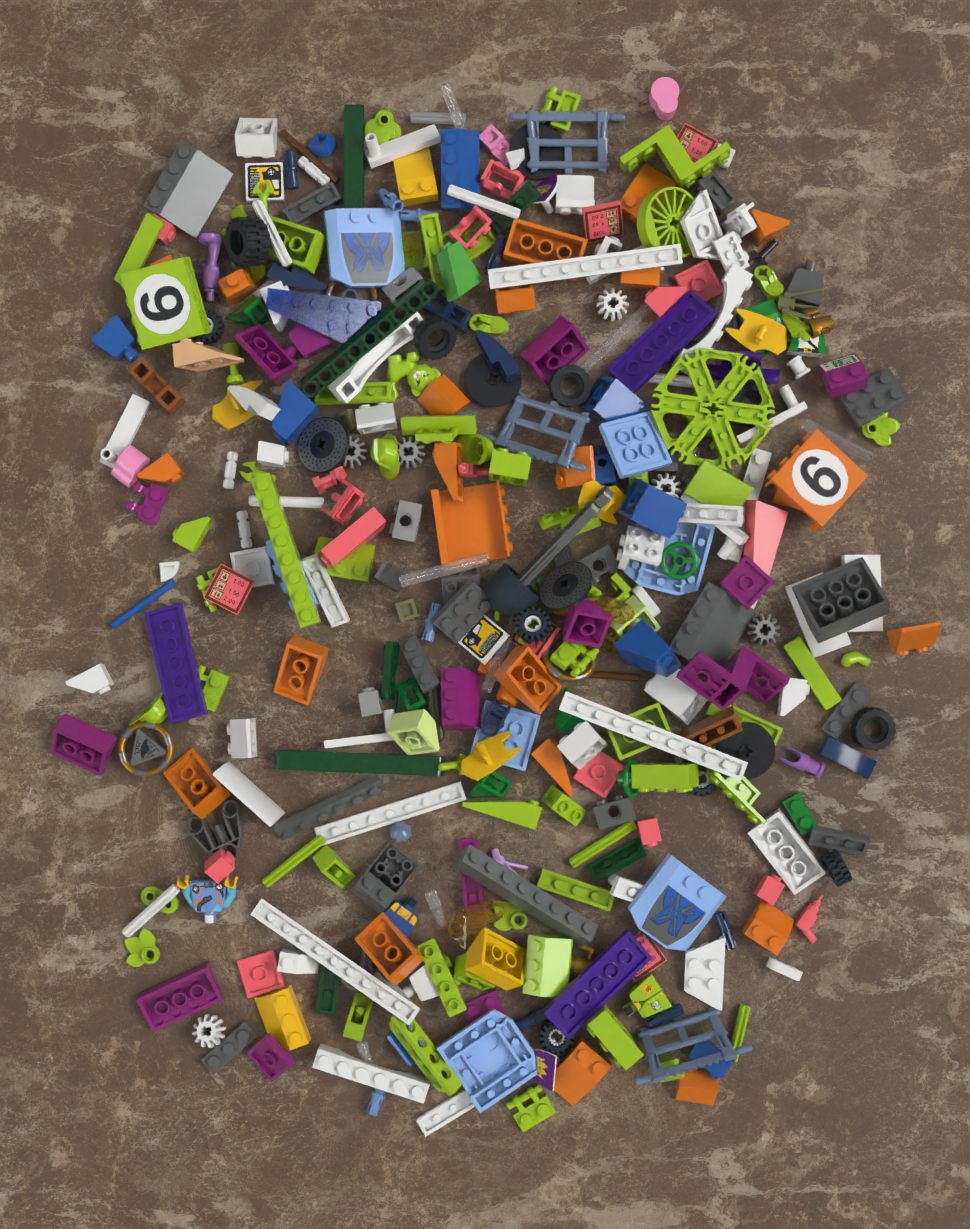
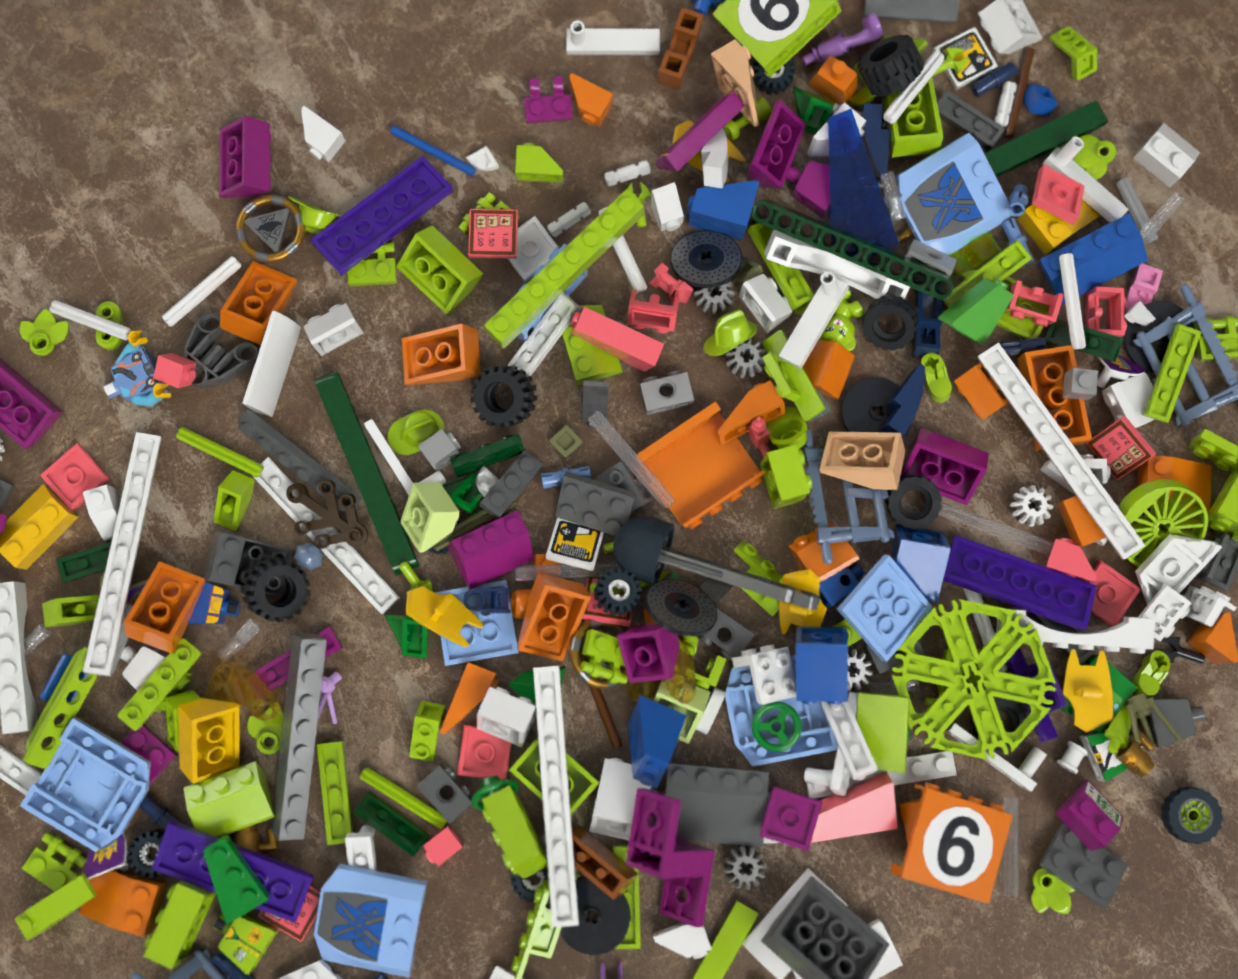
camera: 55 degrees right, 5 degrees down
bright pink piece [111,445,150,488] -> none
lime slope [462,799,542,830] -> none
none -> lime slope [14,873,97,941]
none -> white axle [162,256,241,326]
none -> green wing [203,834,271,925]
none -> black tyre [241,556,310,622]
none -> dark brown plant [286,479,368,549]
none -> lime piece [388,409,444,455]
none -> lime slope [396,225,483,315]
none -> black tyre [471,365,538,428]
none -> white tile [476,466,499,497]
none -> magenta slope [656,91,745,172]
none -> white piece [779,271,849,369]
none -> light nougat slope [820,432,905,490]
none -> clear axle [881,171,906,221]
none -> coral plate [1032,164,1085,225]
none -> lime bracket [1050,26,1097,81]
none -> light grey brick [1063,368,1098,400]
none -> white slope [1133,123,1200,188]
none -> lime tile [1143,324,1202,423]
none -> black wheel [1161,787,1223,844]

